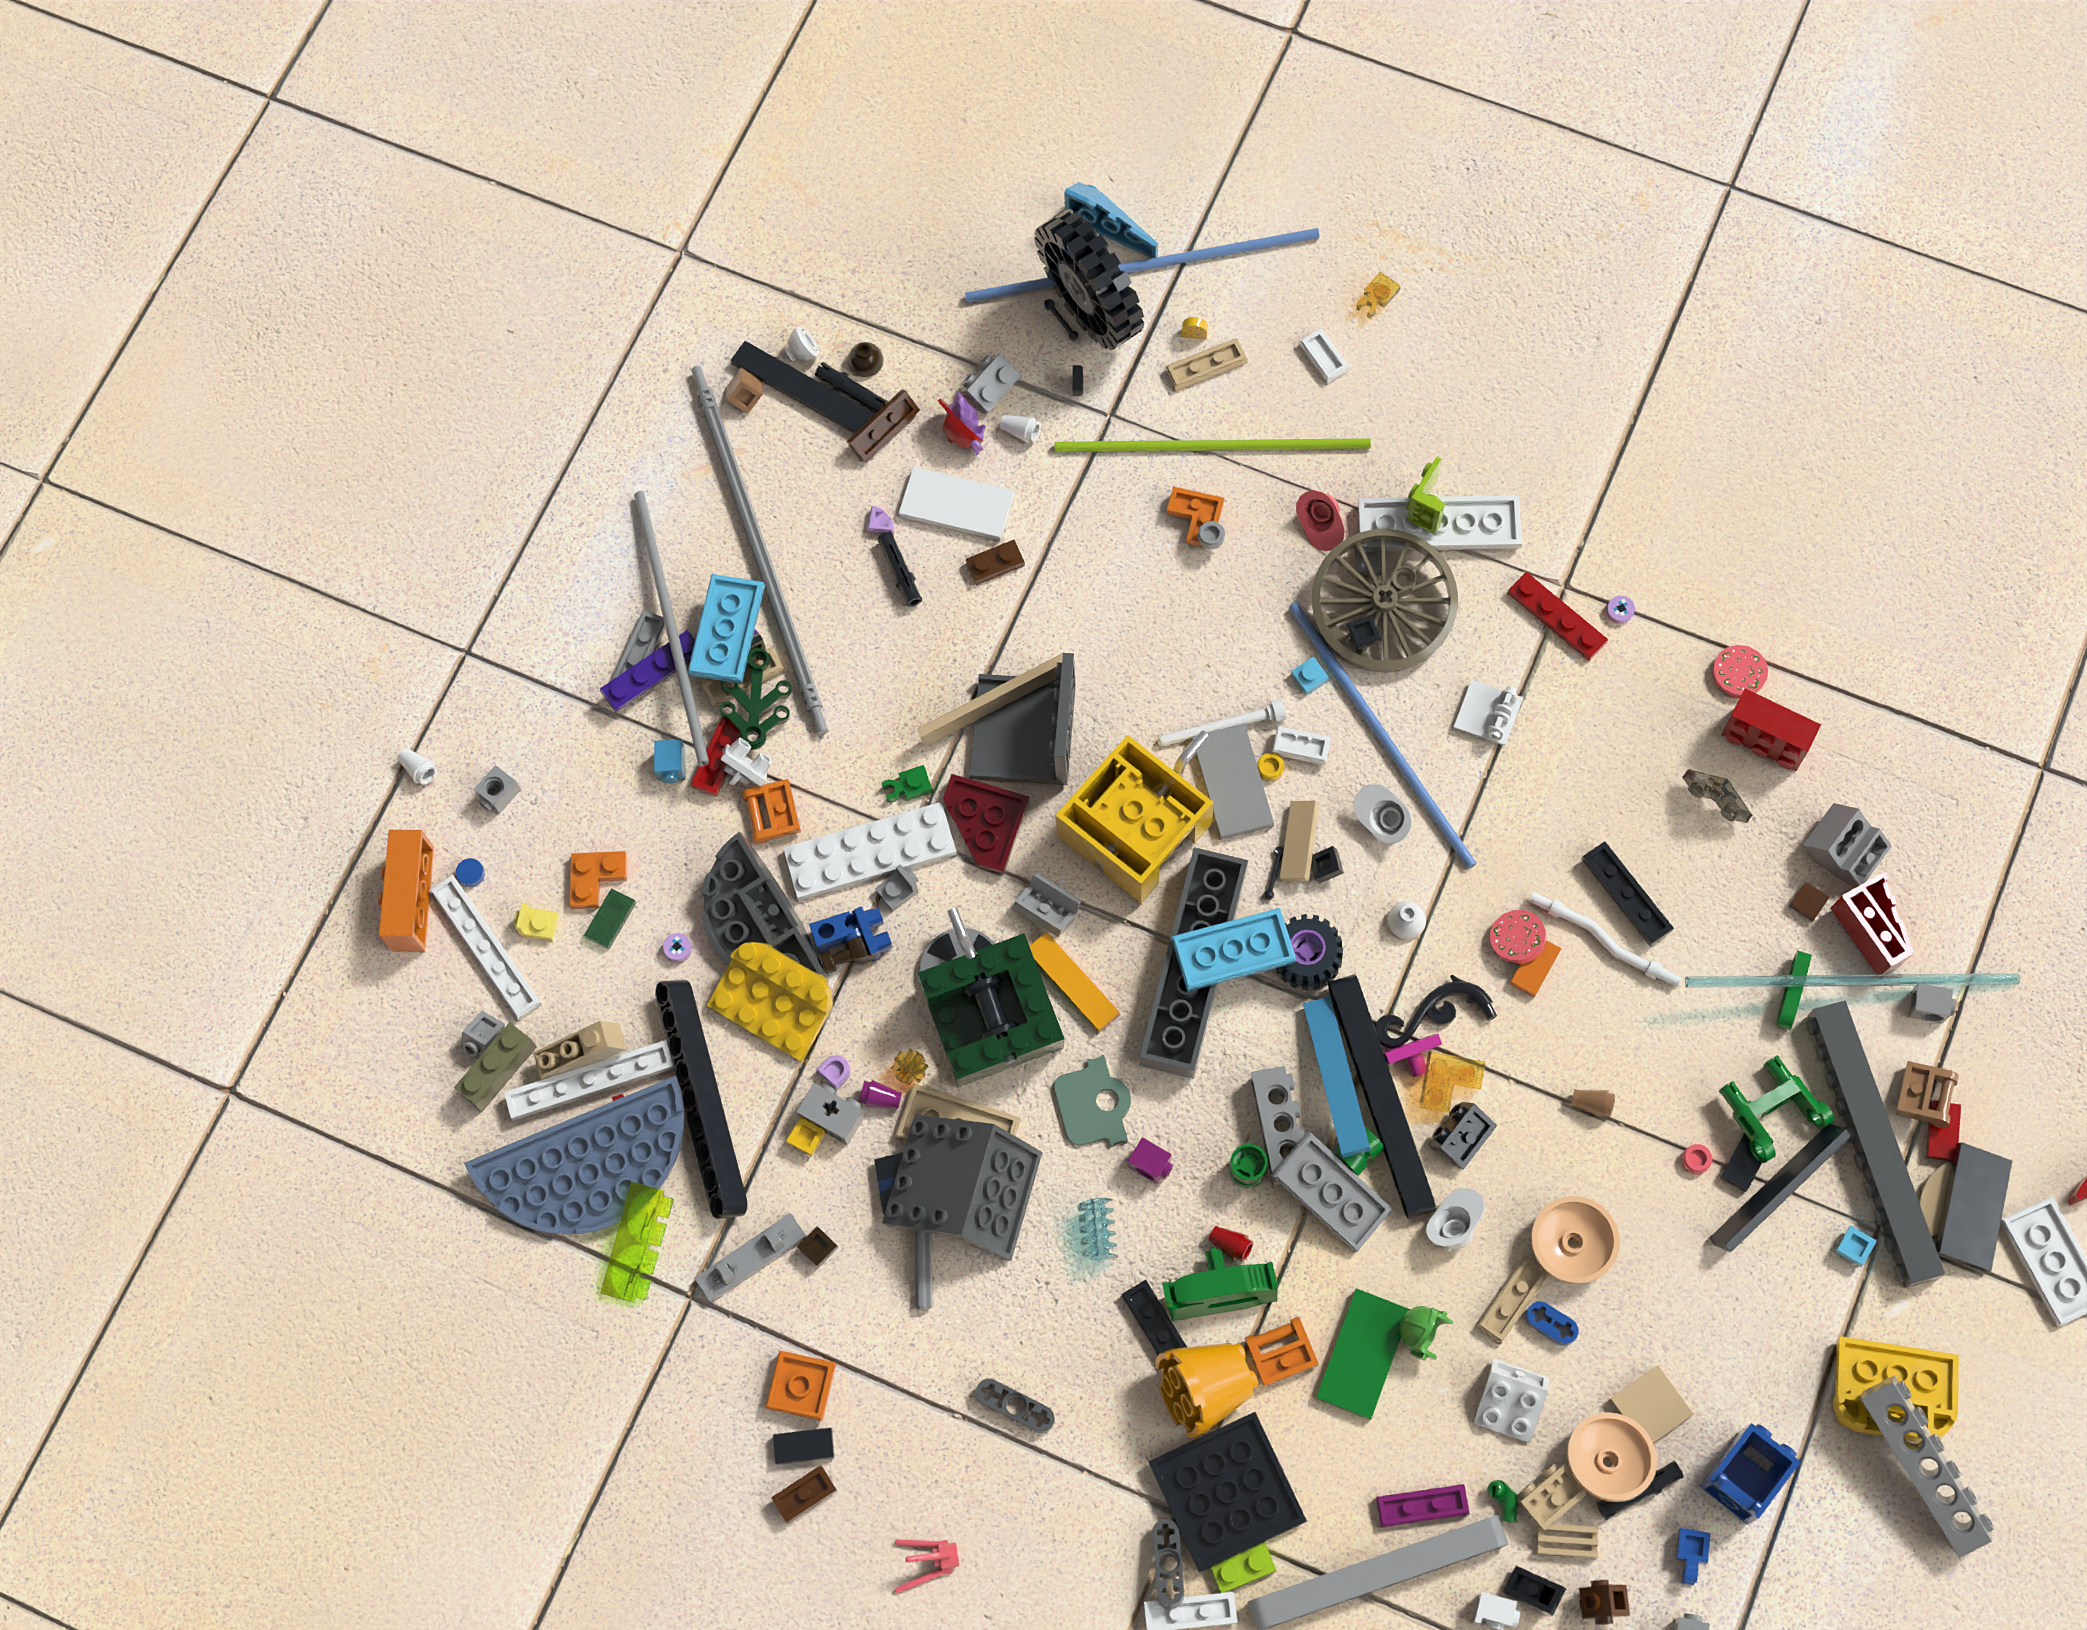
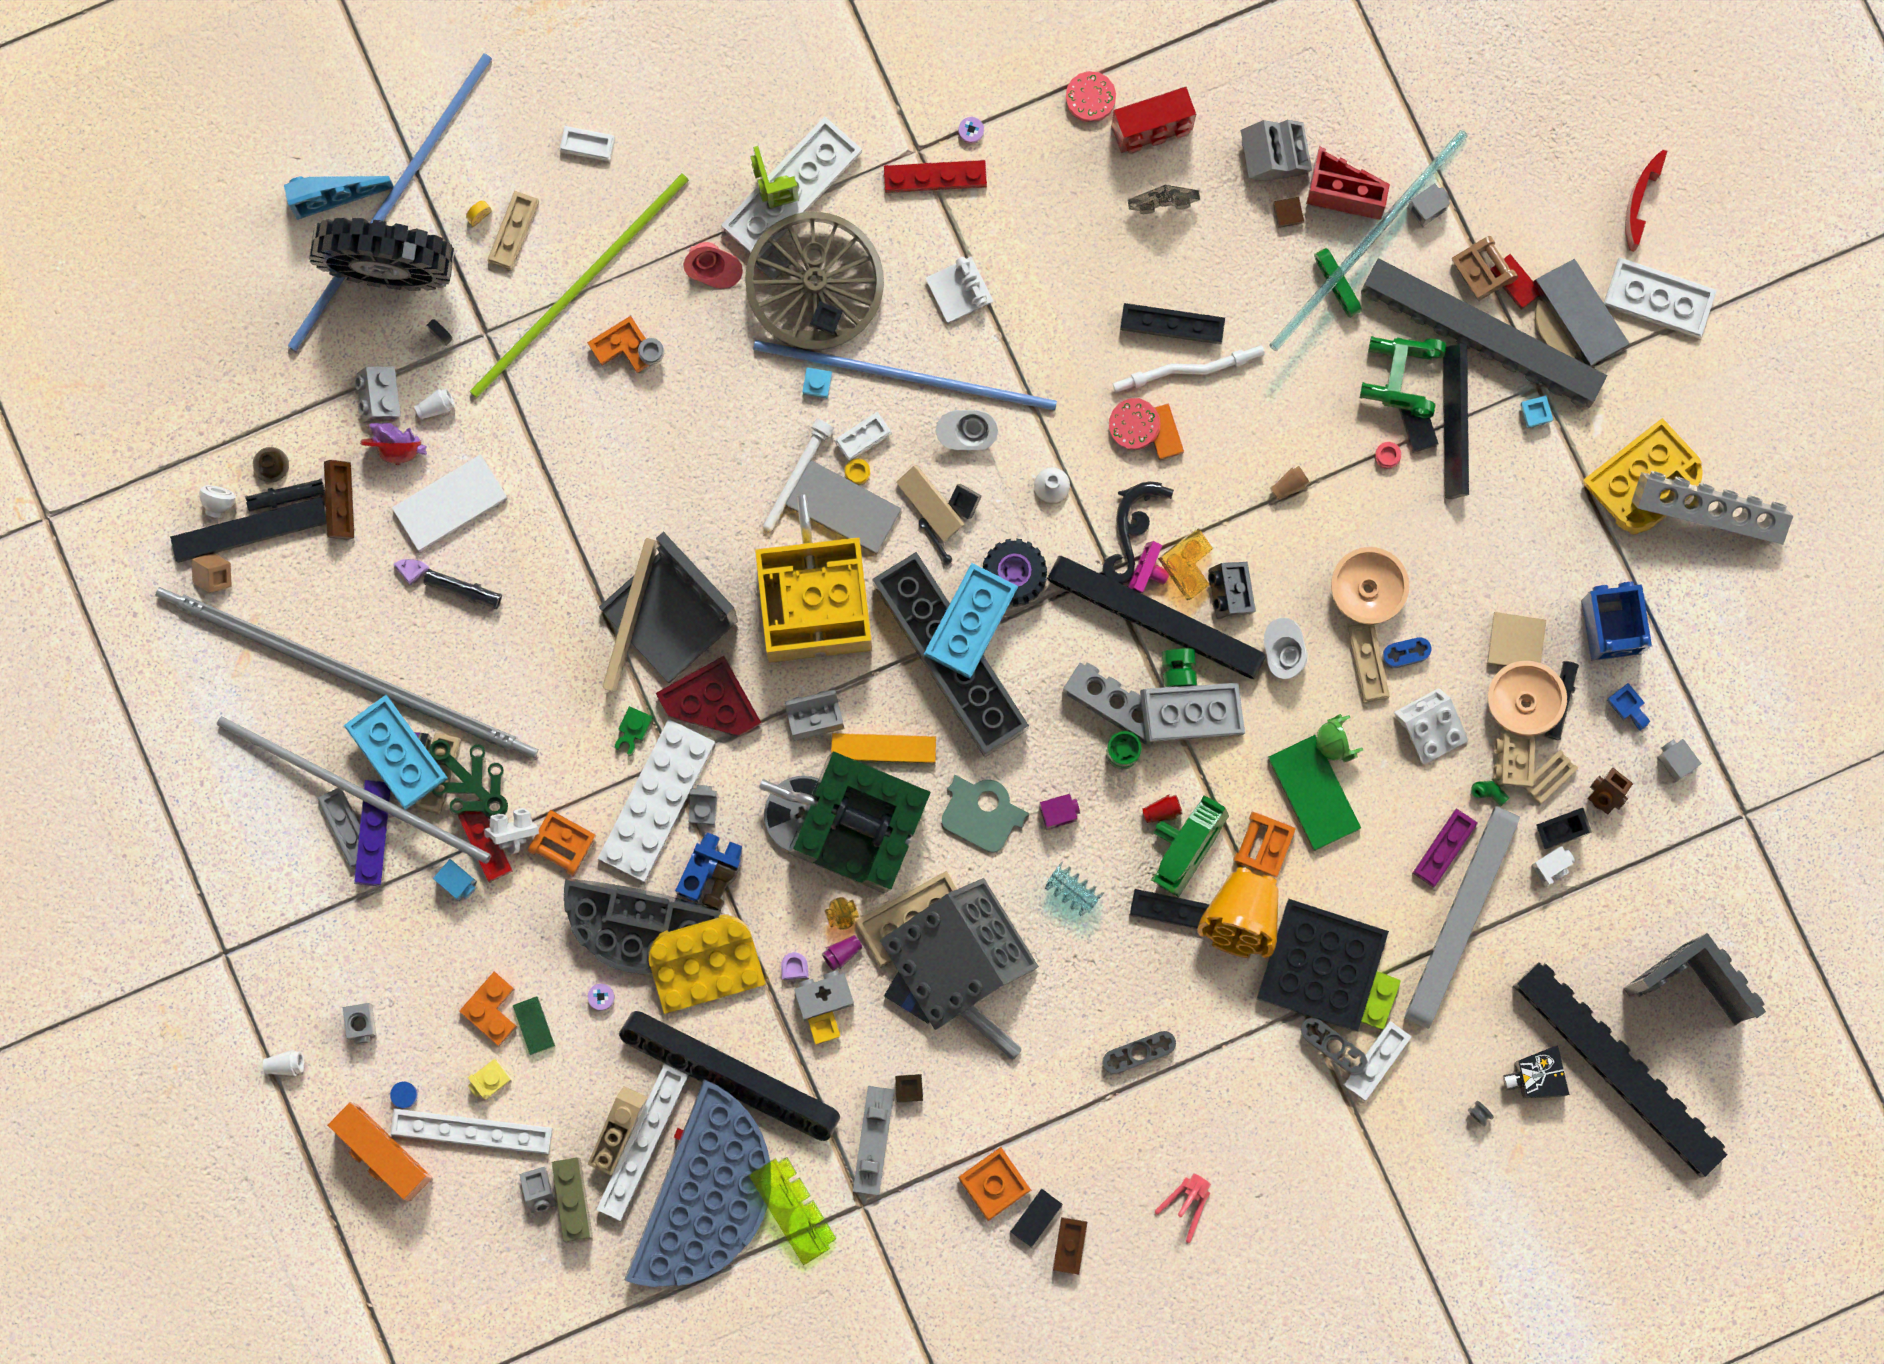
camera: 55 degrees left, 10 degrees up
reddish brown plate [966,539,1025,585] -> none
black hinge [1044,299,1079,341] -> none
dark azure tile [1303,996,1371,1158] -> none
clear yellow plate [1356,271,1401,319] -> none

